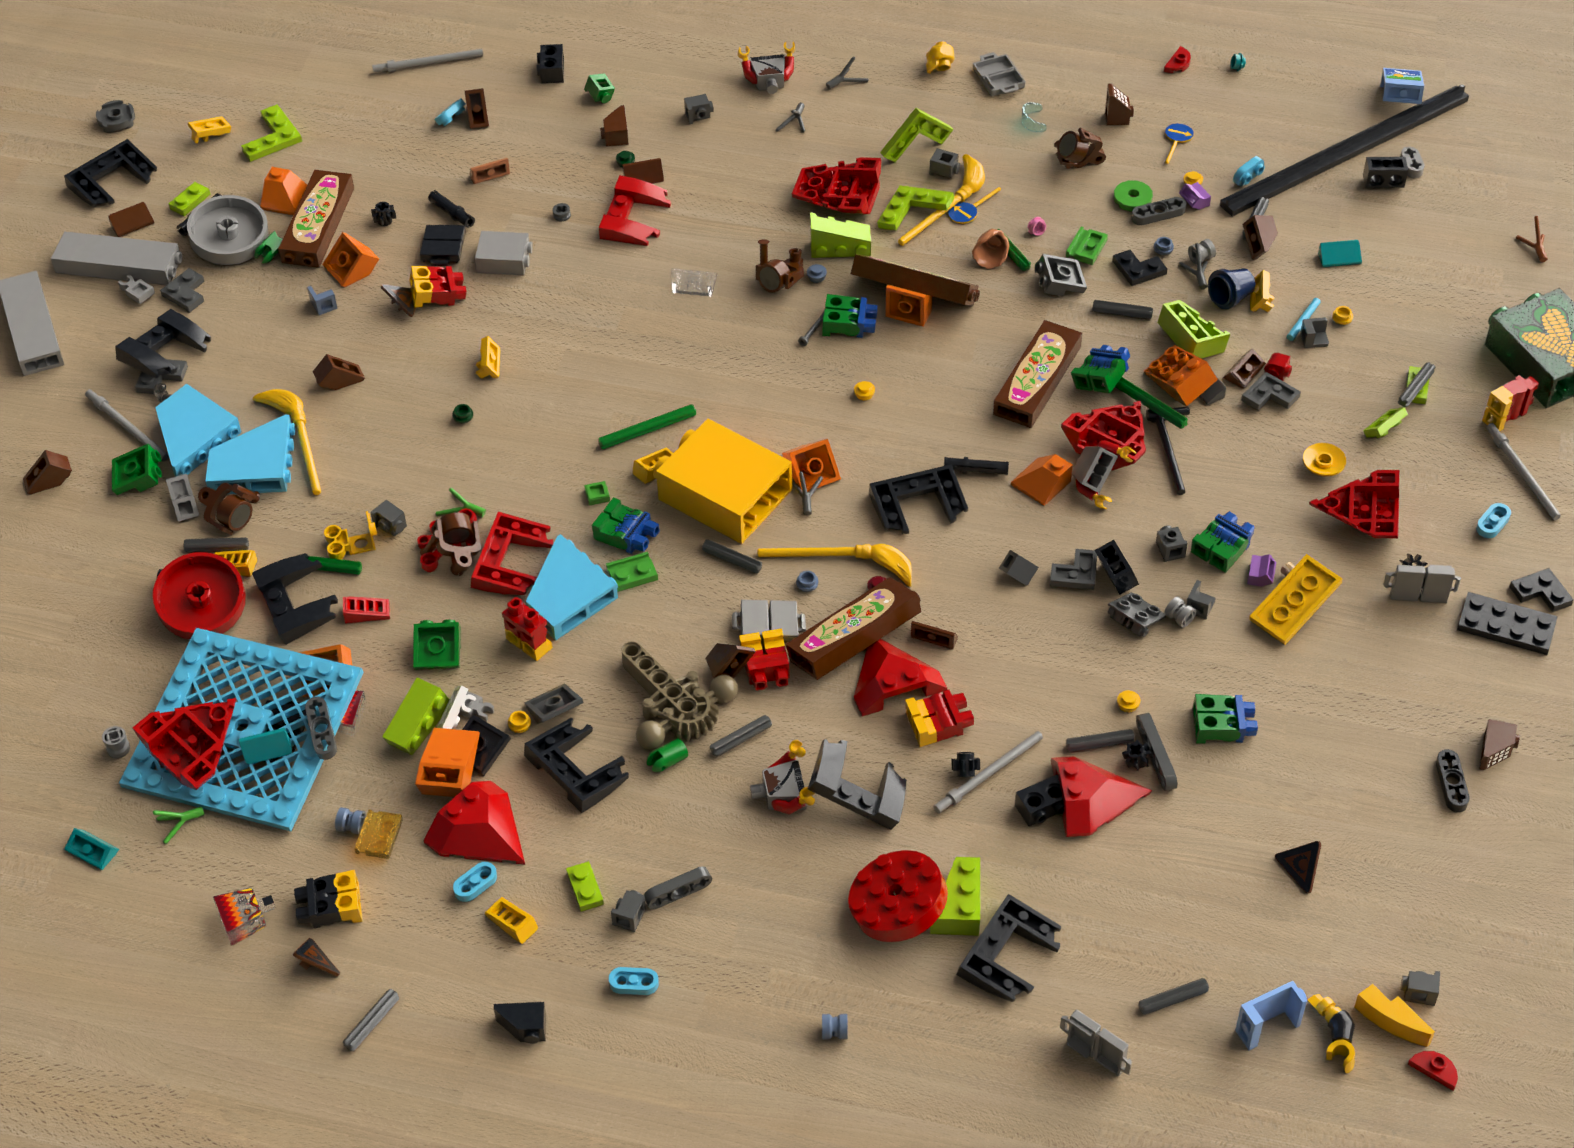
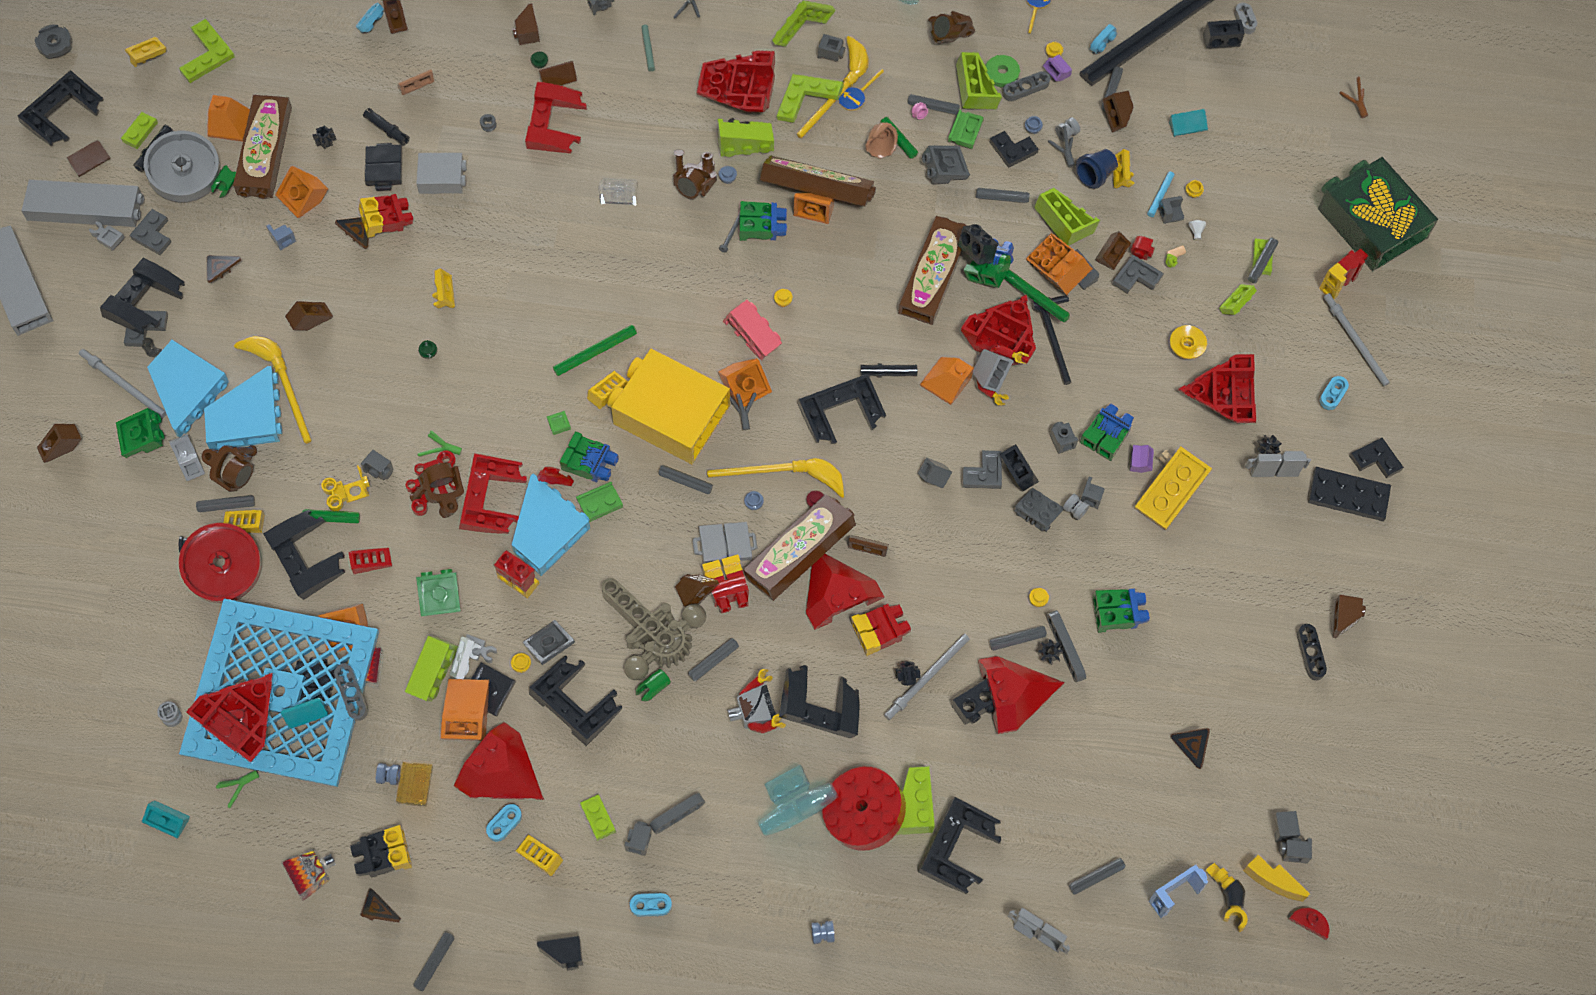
camera: 10 degrees left, 15 degrees up
none -> piece [207,255,241,283]
none -> red plate [537,467,574,486]
none -> sand green bar [641,24,655,72]
none -> coral wedge [723,299,782,360]
none -> clear light blue plate [758,765,838,836]
none -> dark grey axle [908,94,960,115]
none -> lime wedge [956,52,1002,109]
none -> black brick [958,224,998,265]
none -> arm [1165,245,1186,268]
none -> white rock [1189,220,1206,240]
none -> dark grey panel [1274,811,1300,842]

